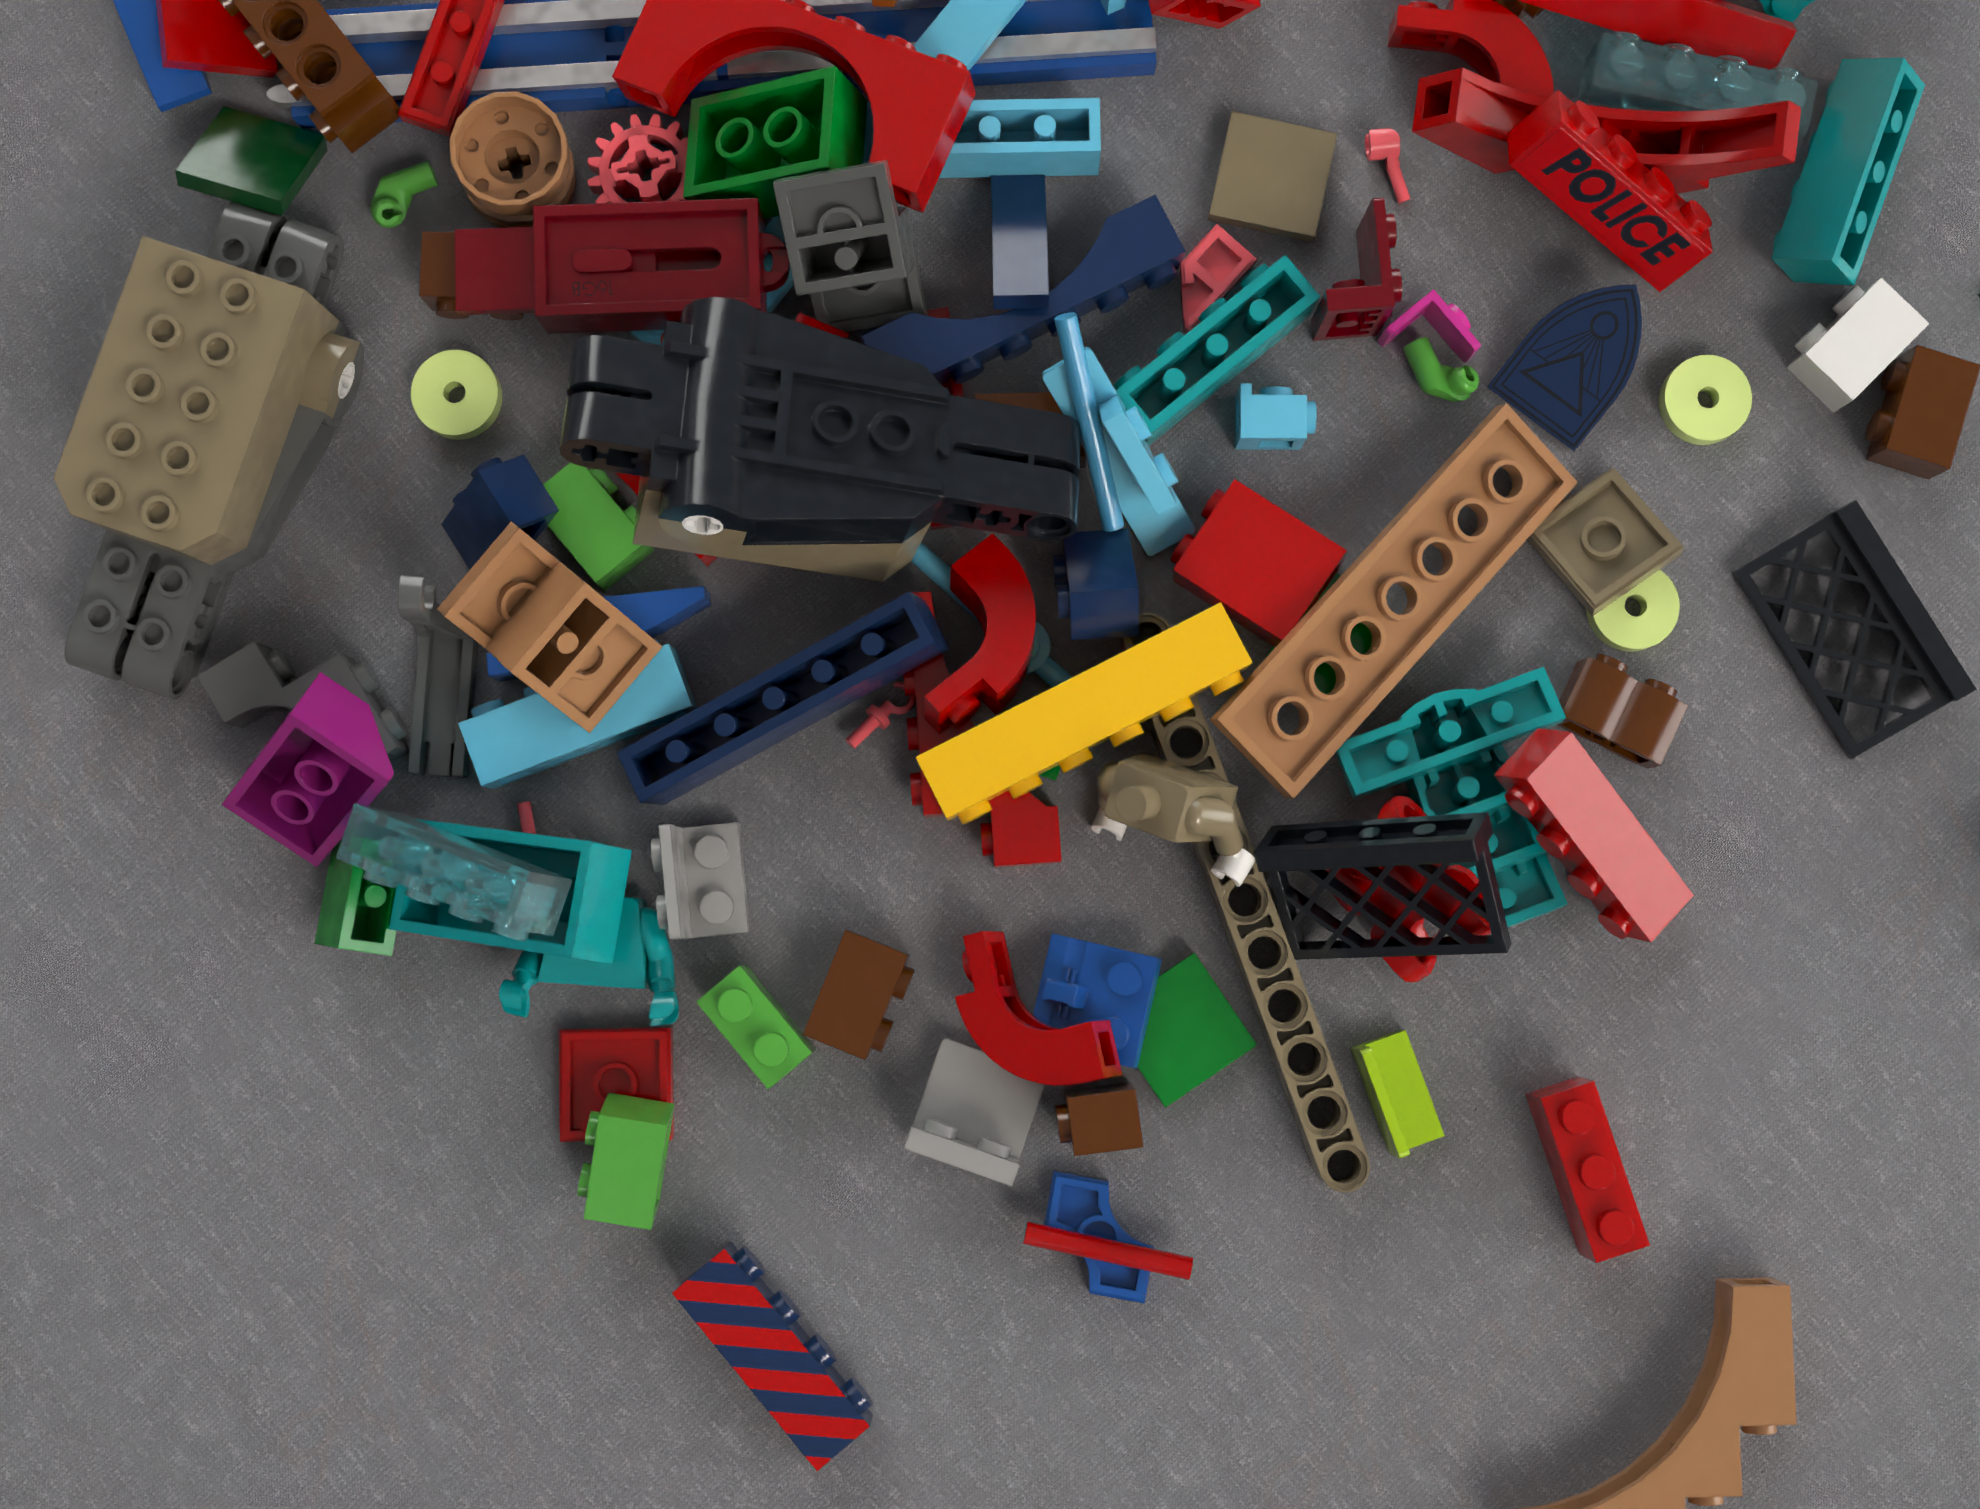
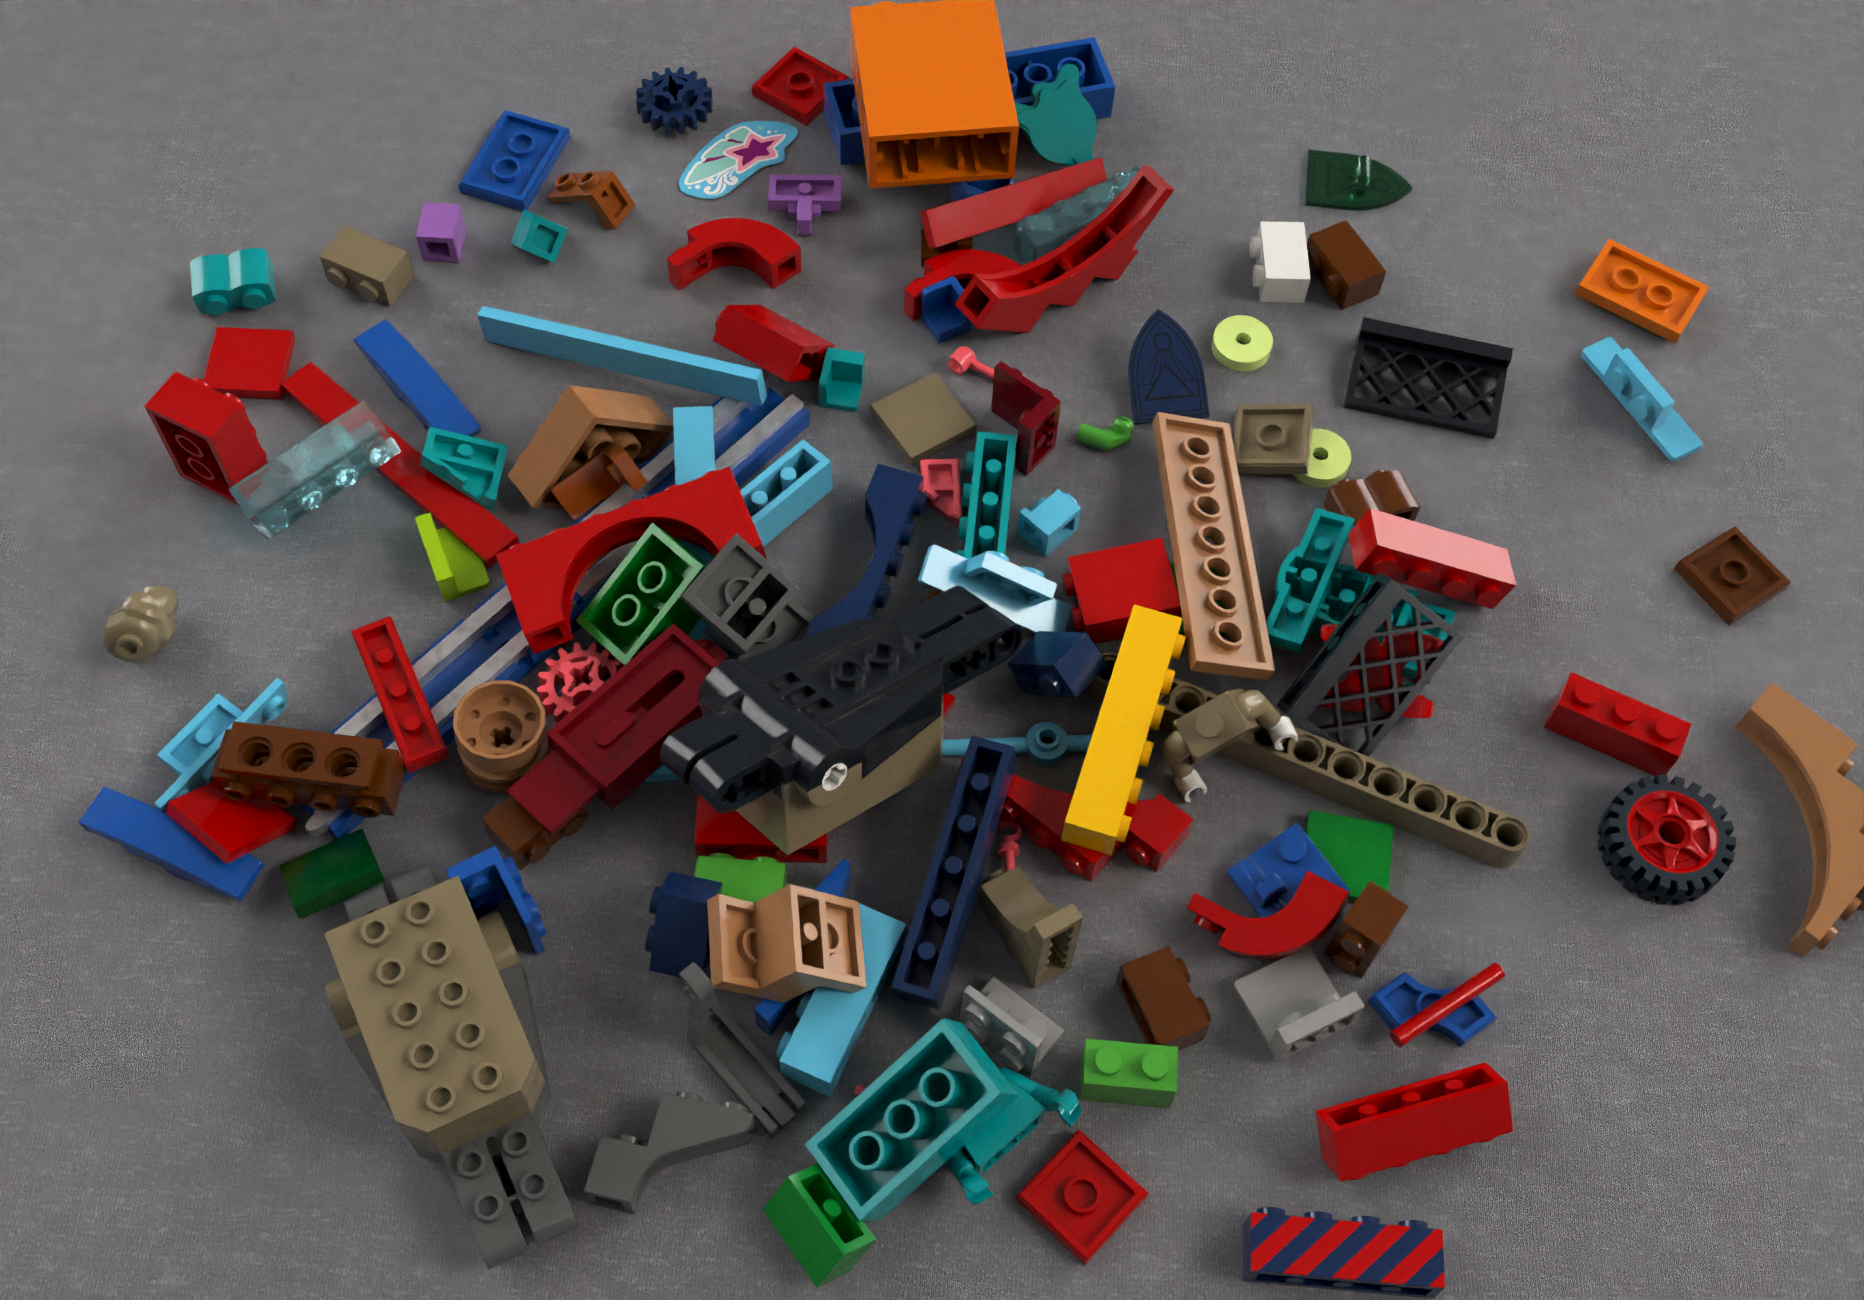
camera: 50 degrees left, 25 degrees down
magenta slope [221,672,394,867] -> none
clear light blue brick [336,803,572,941] -> none
bright green arm [370,160,439,228] -> none
yellowish green piece [411,350,502,440] -> none
bright green brick [577,1093,675,1230] -> none
red arch [924,533,1036,733] -> none
dark blue tile [991,175,1049,309] -> none
dark azure bar [1054,312,1124,532] -> none
lime panel [1350,1029,1445,1159] -> none
dark pink bracket [1377,289,1481,363] -> none
red brick [1507,90,1713,292] -> none
teal brick [1771,57,1925,285] -> none
none -> blue bracket [445,845,547,955]
none -> teal panel [819,348,865,412]
none -> blue panel [920,276,971,344]
none -> dark tan arch [979,865,1083,989]
none -> red brick [1315,1062,1513,1182]
none -> wheel [1597,775,1736,905]
none -> reddish brown tile [1674,526,1791,626]

